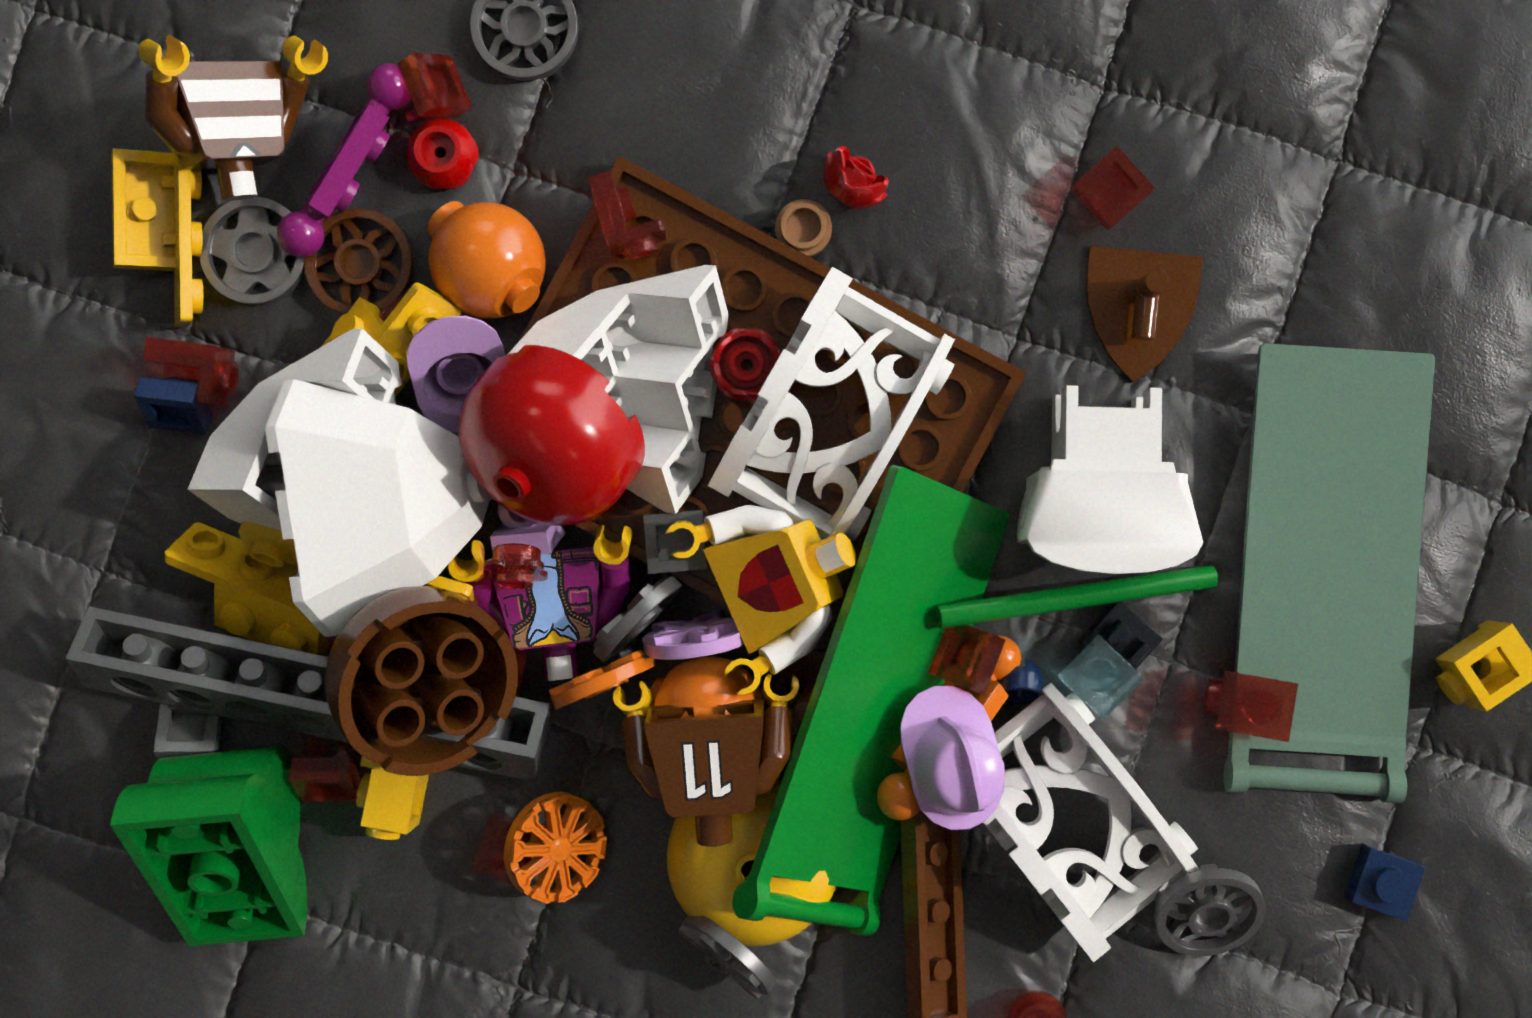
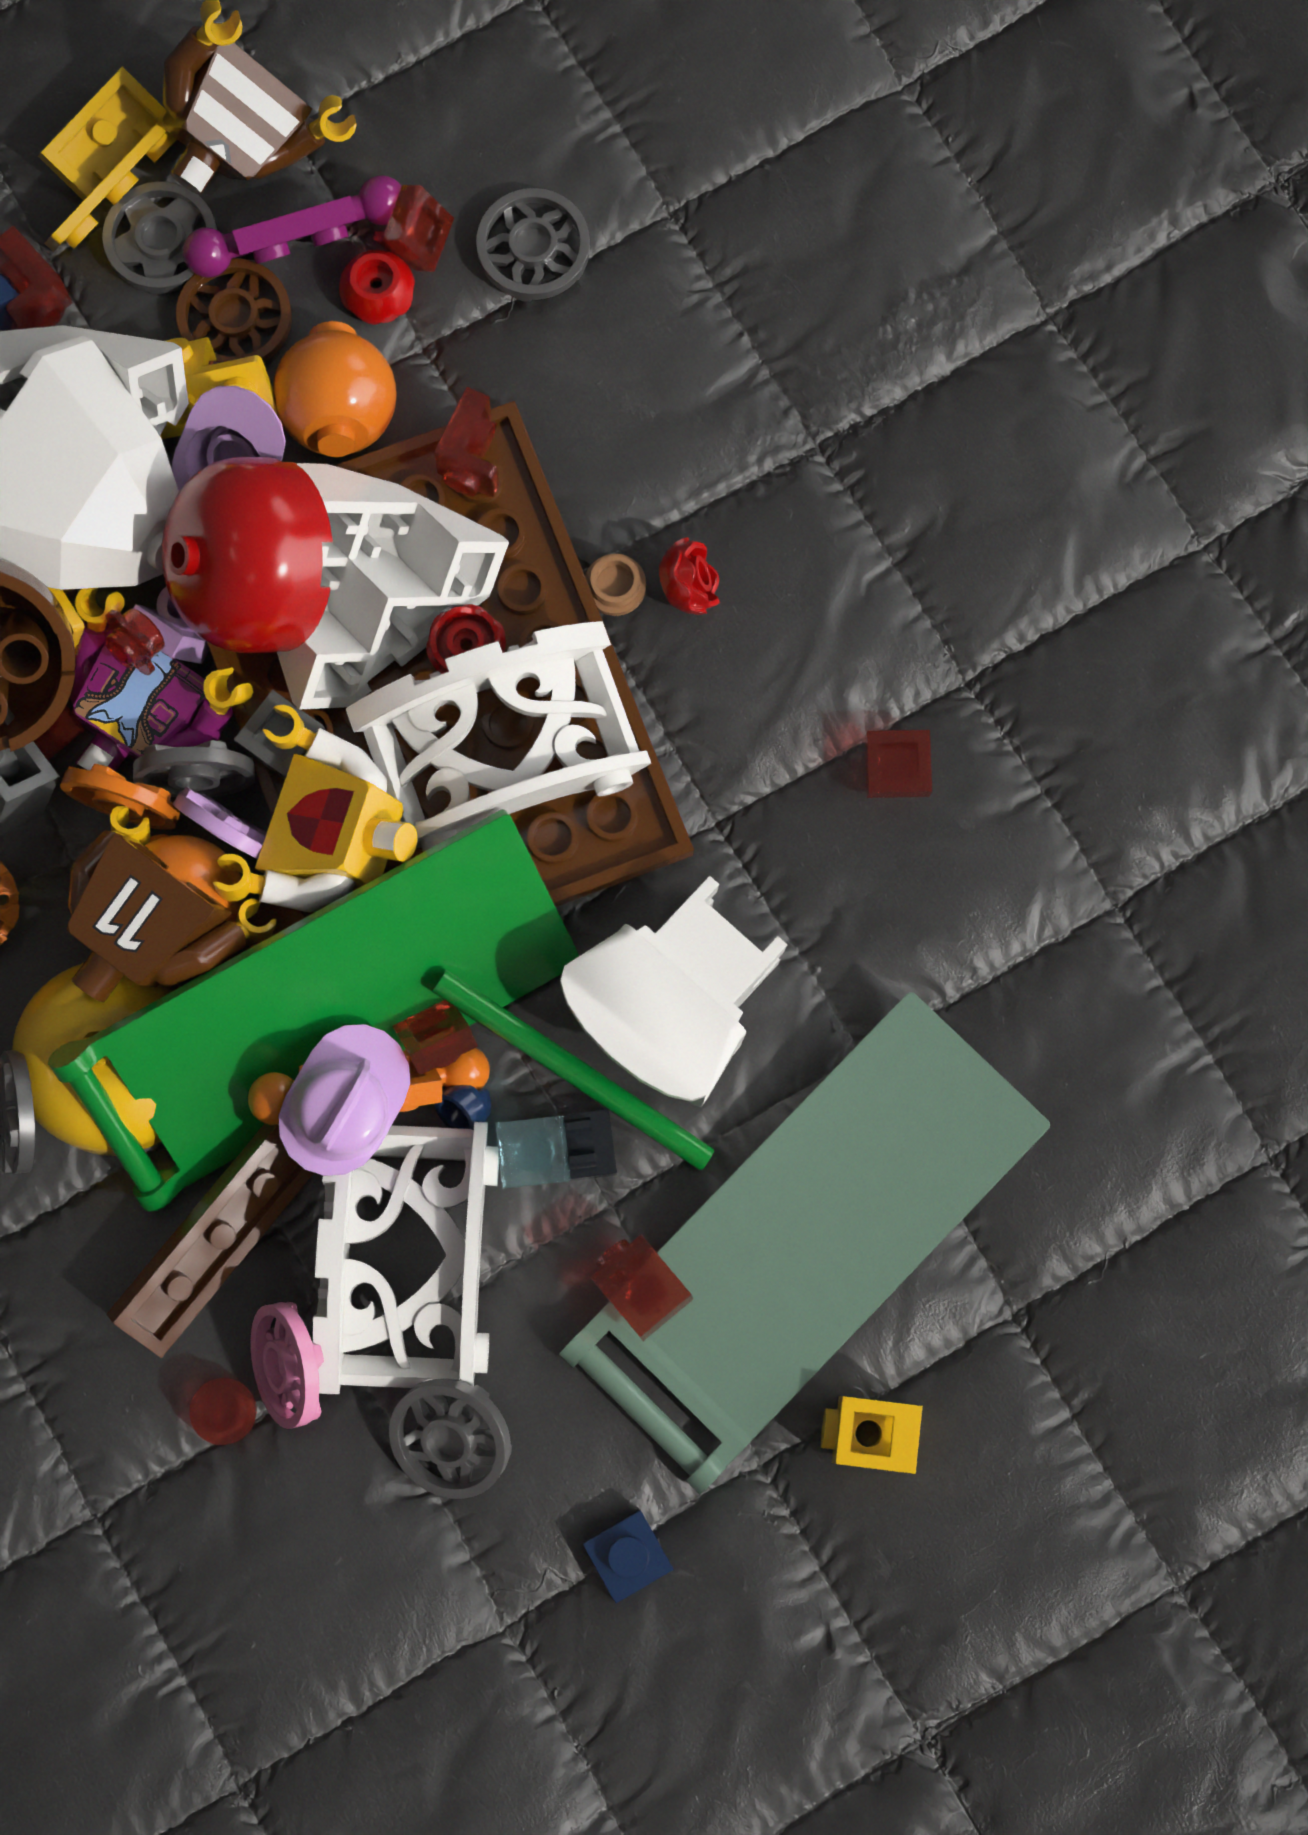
camera: 35 degrees right, 10 degrees down
reddish brown shield [1086,245,1203,383] -> none
none -> bright pink wheel [250,1302,324,1429]

